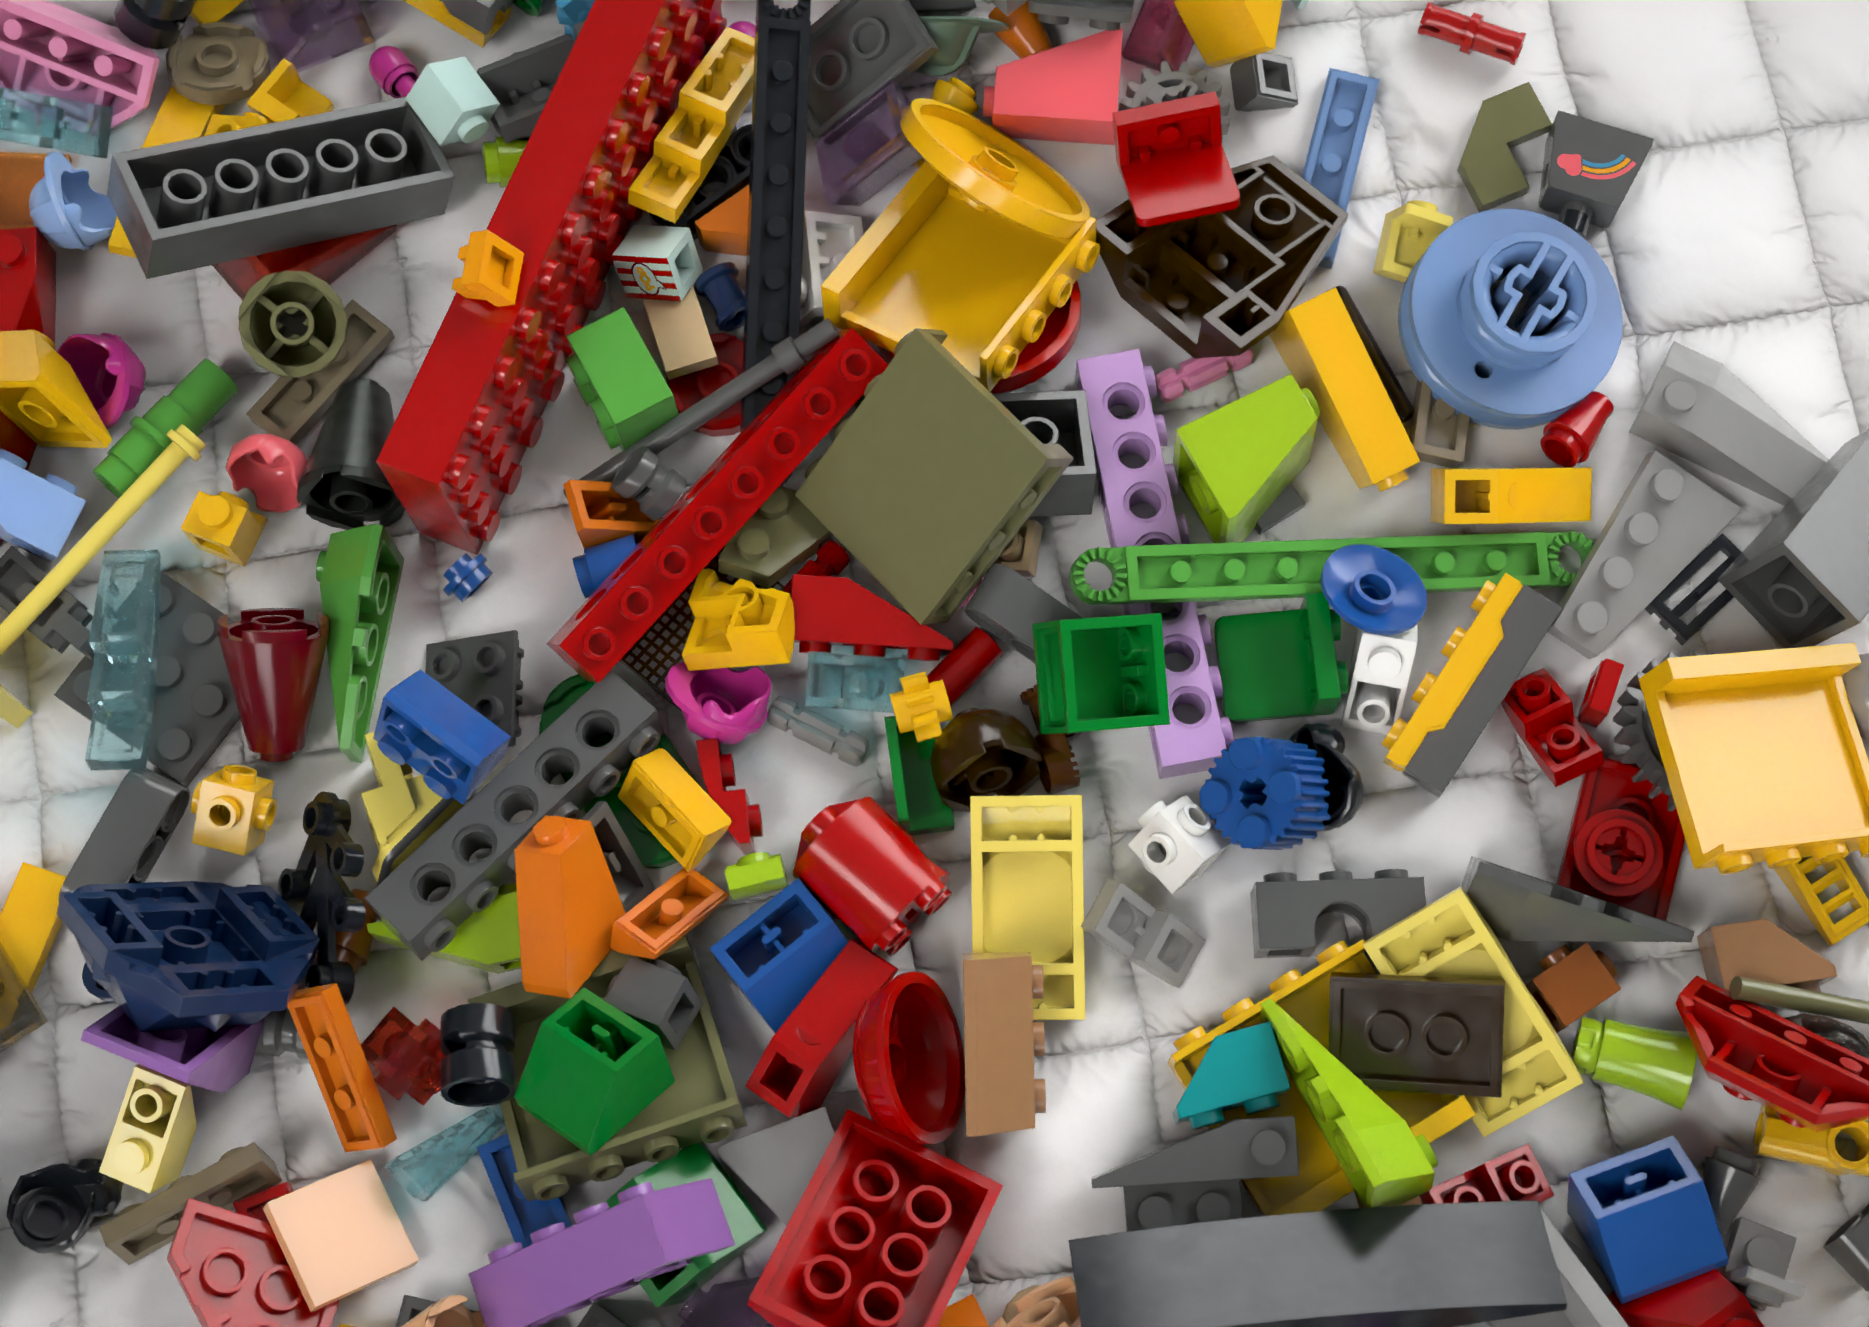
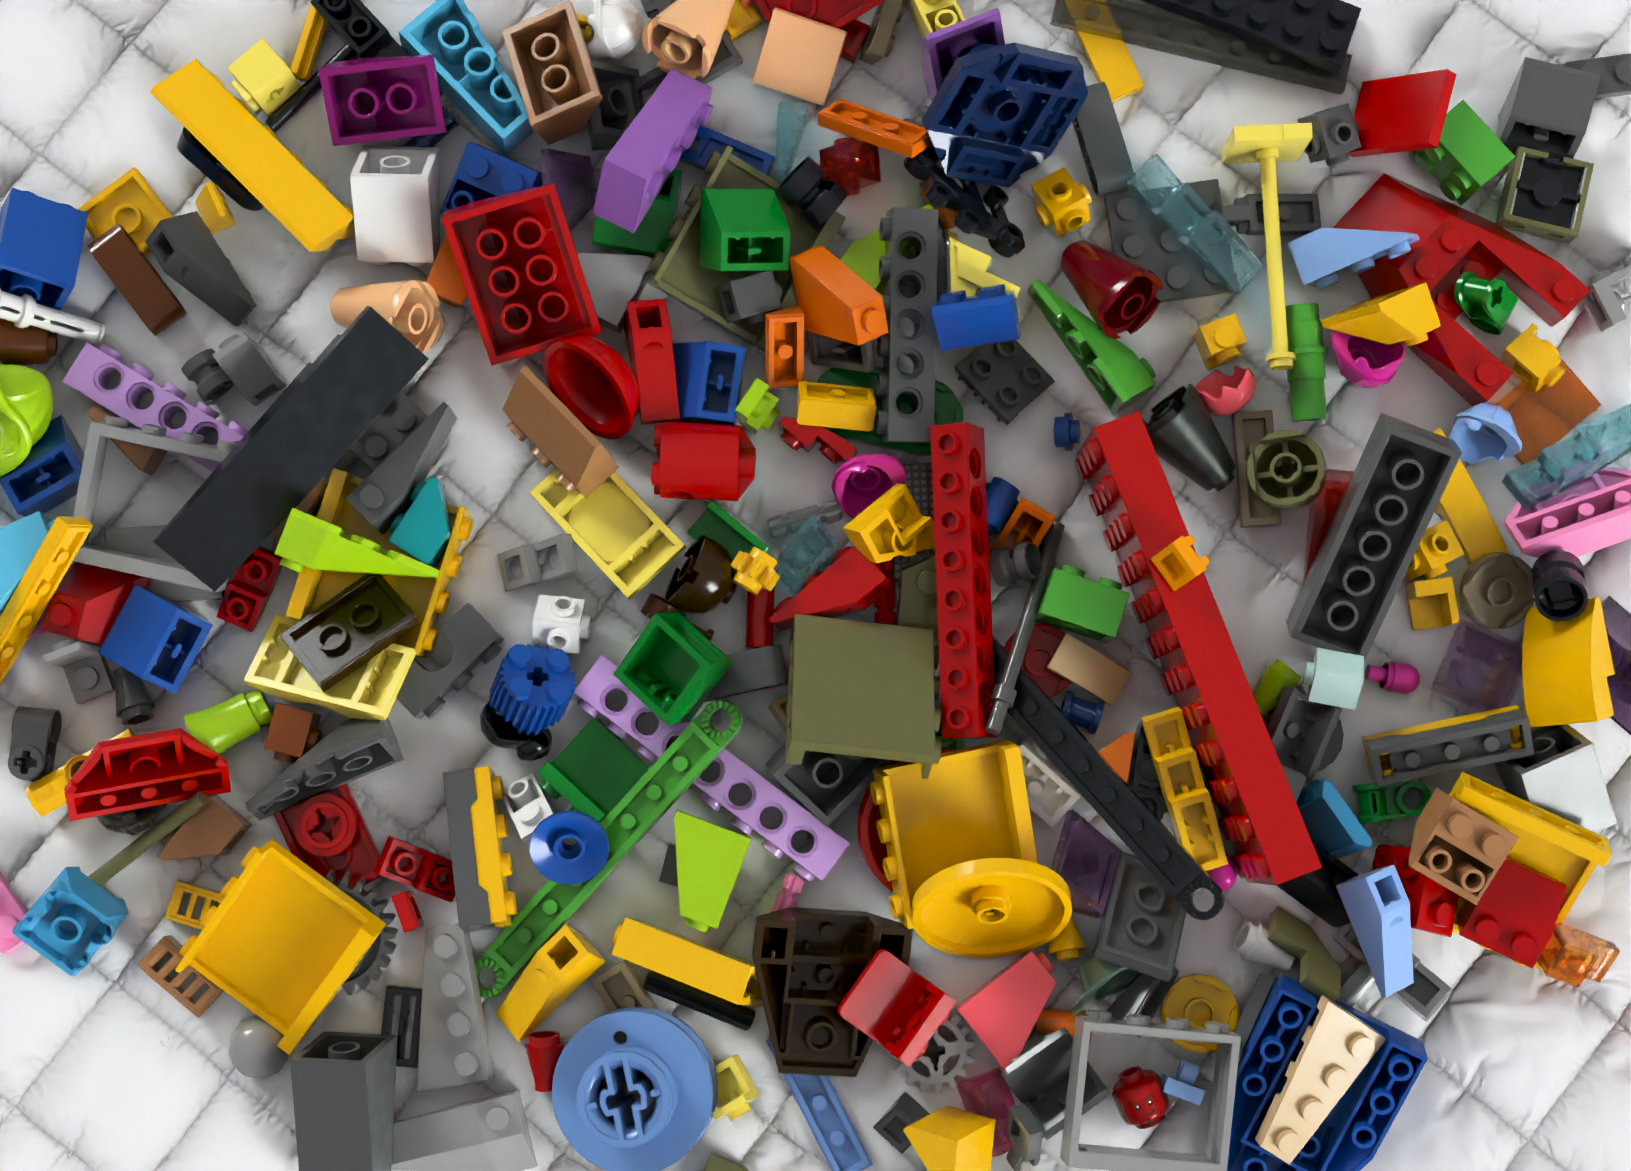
camera: 135 degrees right, 10 degrees up
light aqua brick [612,225,703,302] -> none

